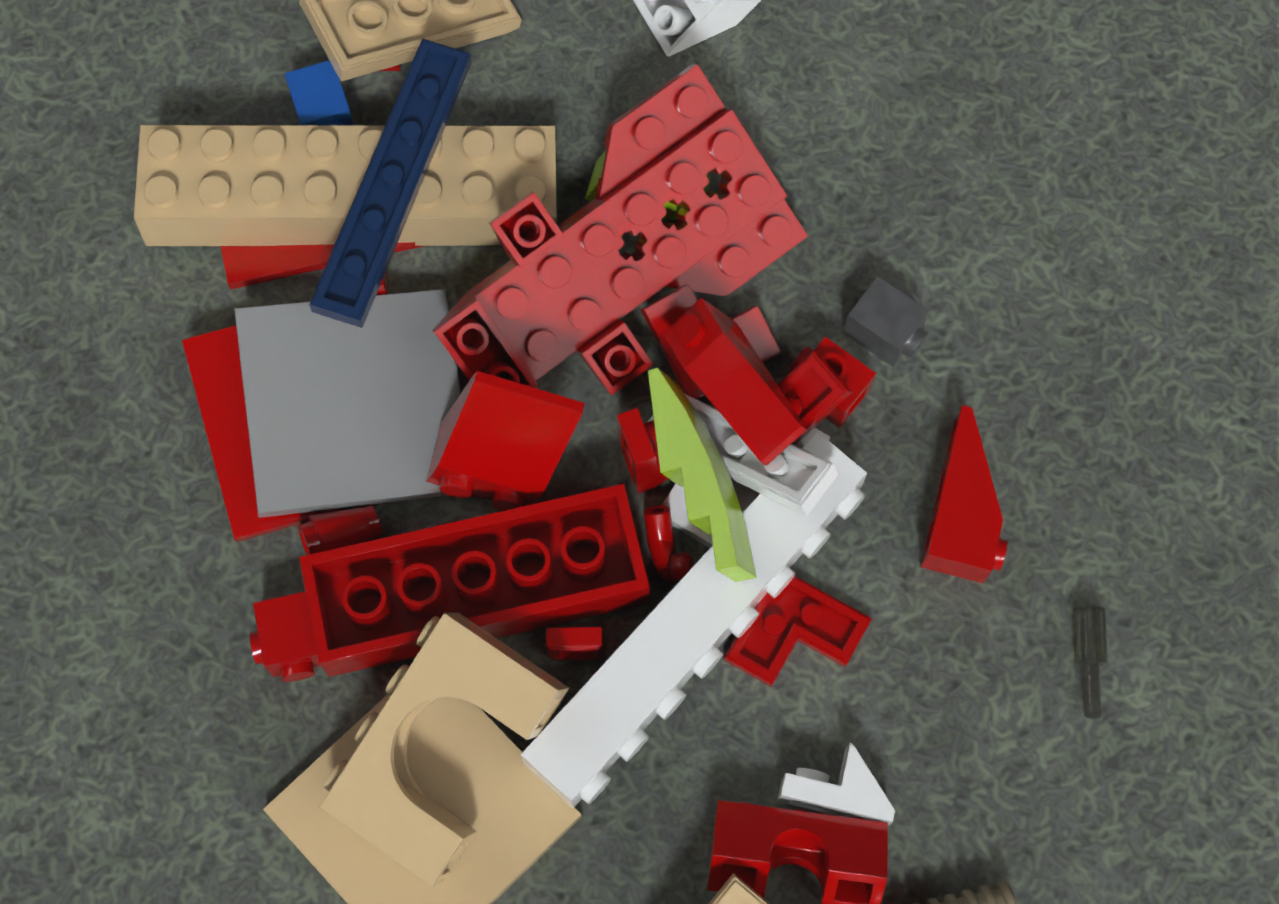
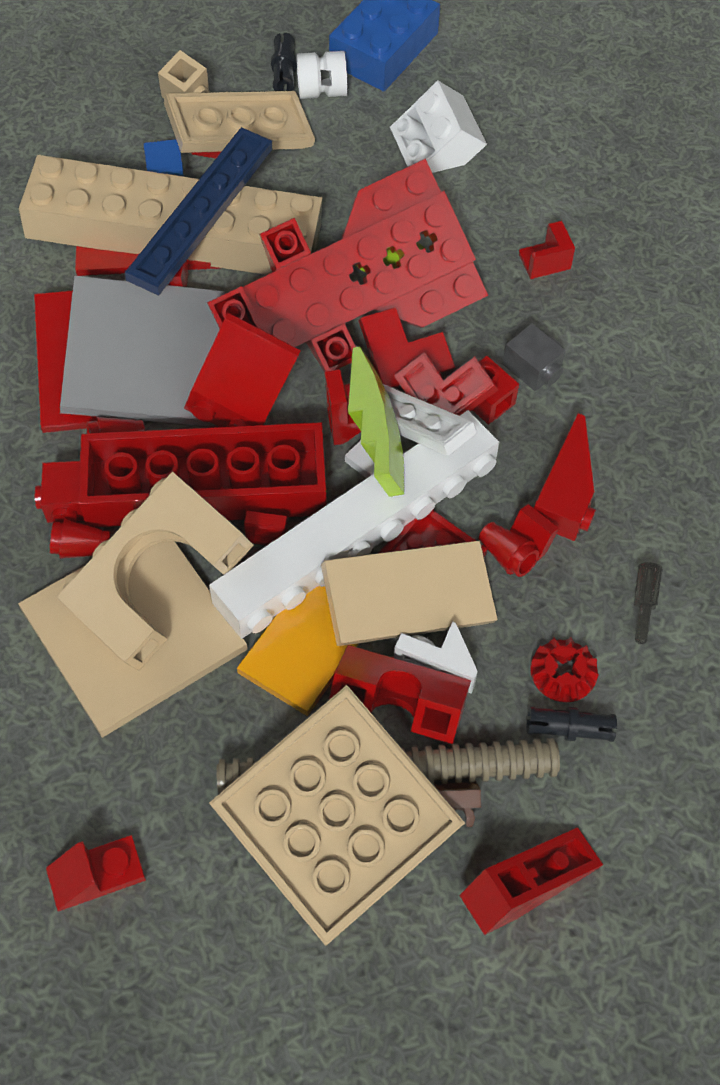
camera: 10 degrees right, 10 degrees down
red arm [644,505,693,585] -> none
red slope [663,298,807,466] -> none
none -> red cone [50,519,110,559]
none -> light orange tile [237,586,359,716]
none -> tan tile [321,541,498,646]
none -> red cone [479,522,539,577]
none -> red tile [510,504,559,561]
none -> red panel [519,221,575,279]
none -> black pin [526,706,617,742]
none -> red gear [530,637,599,702]

